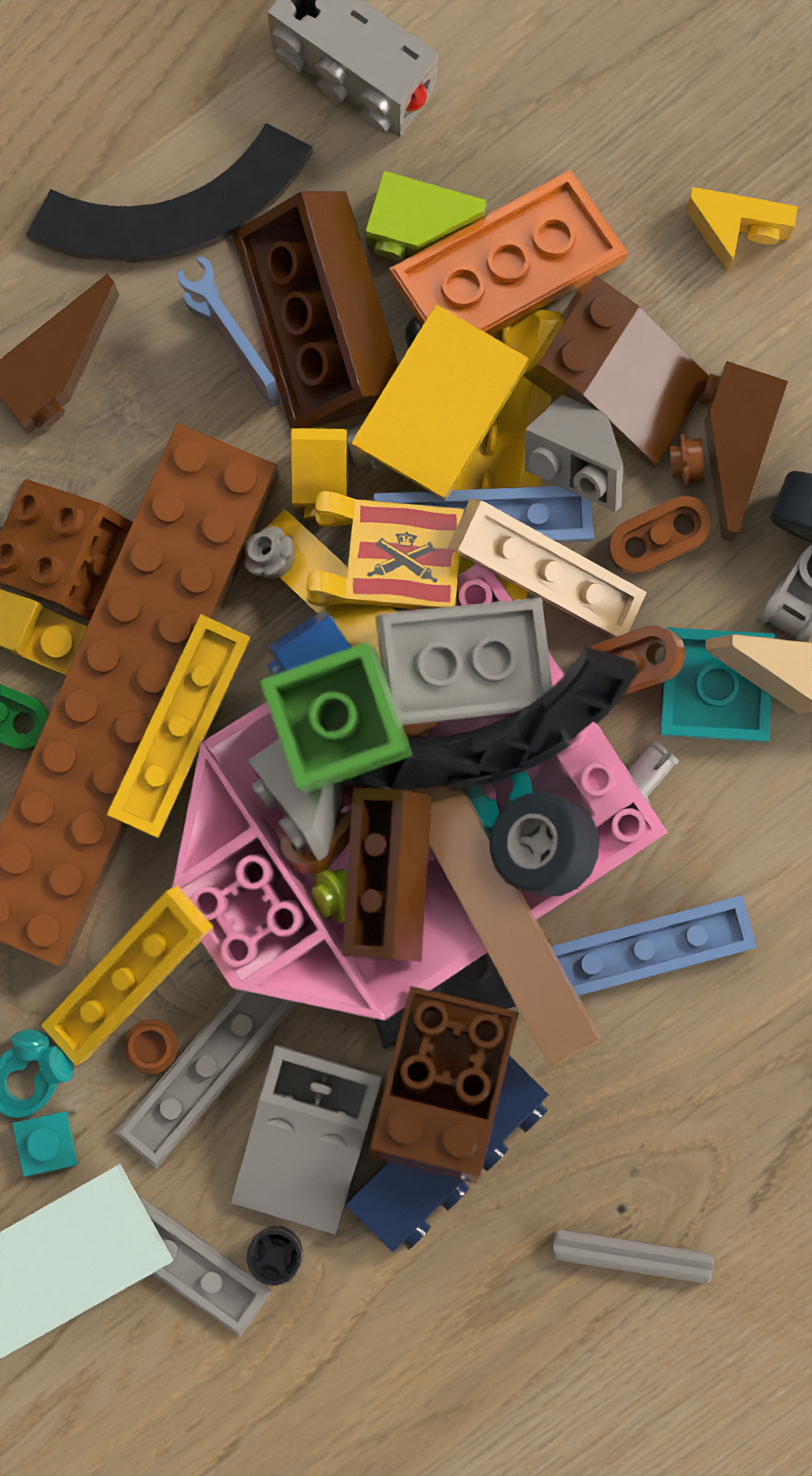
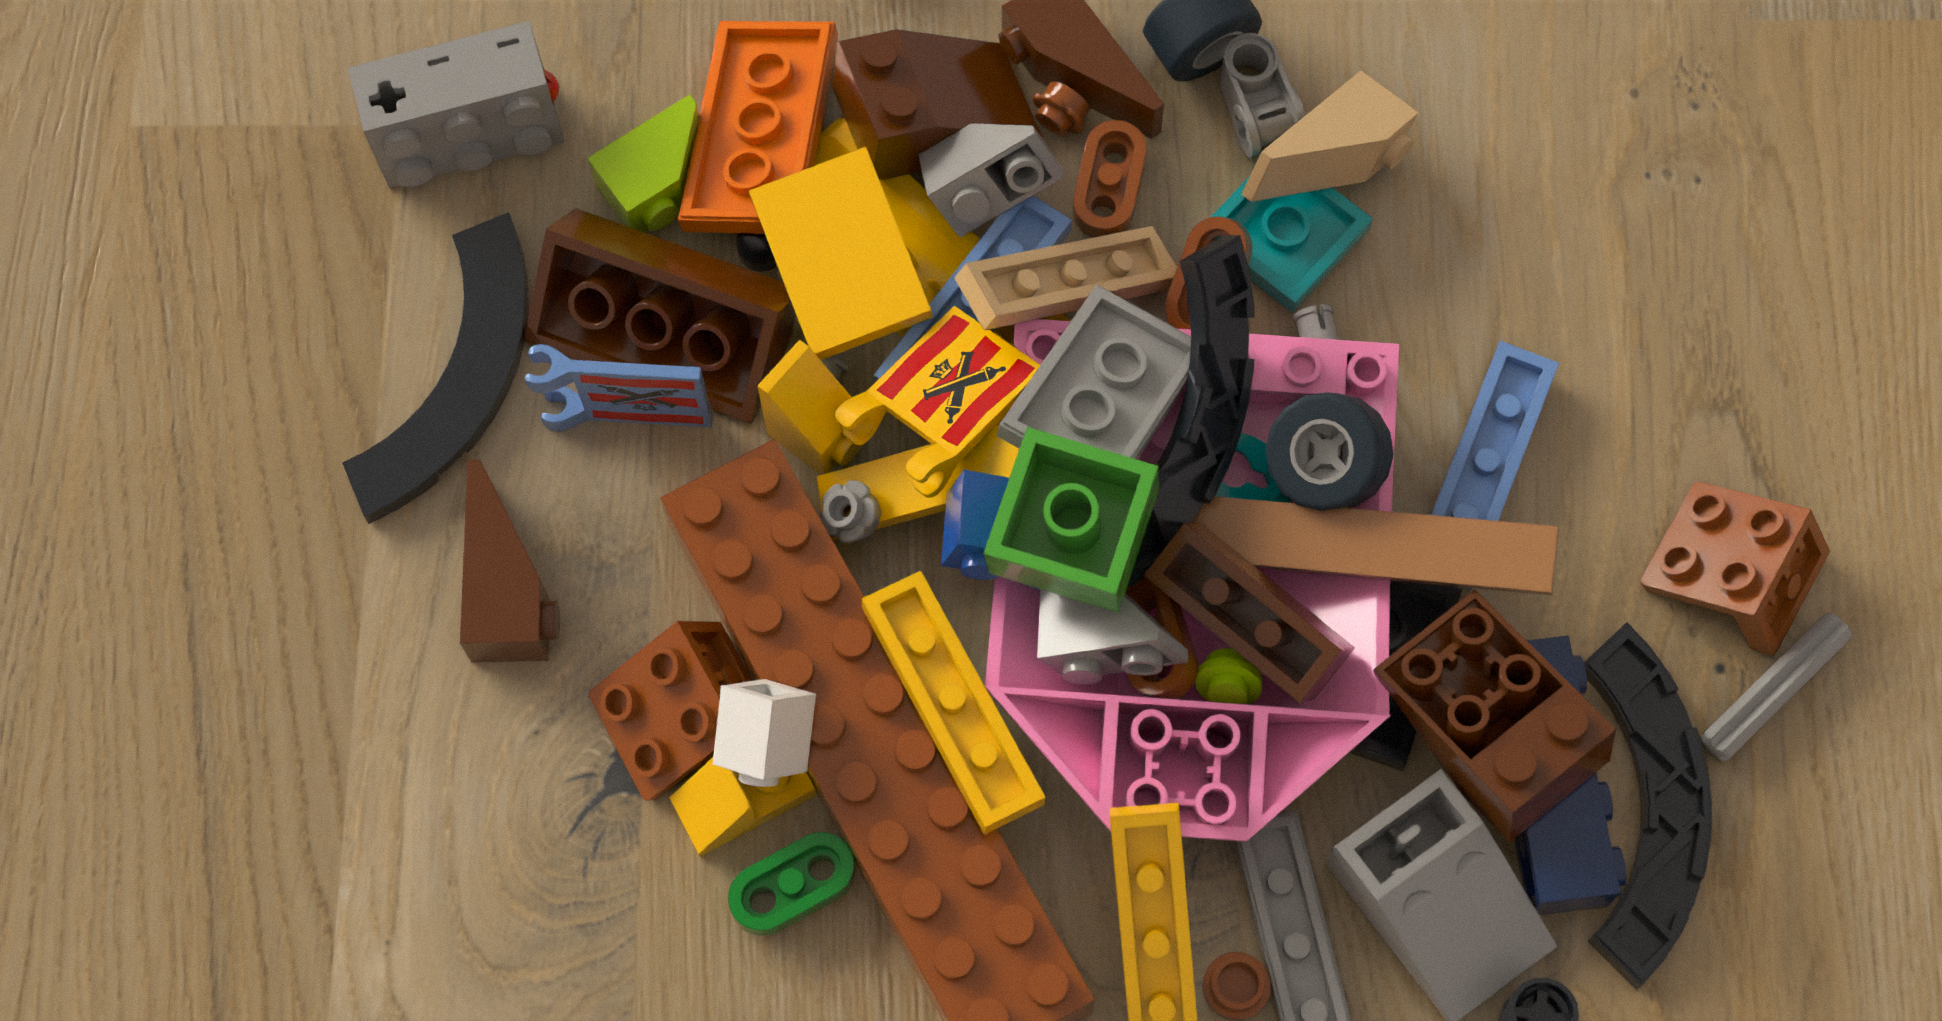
camera: 50 degrees left, 15 degrees down
none -> white brick [713,679,816,787]
none -> black tile [1584,622,1712,990]
none -> dark orange bracket [1640,482,1830,656]

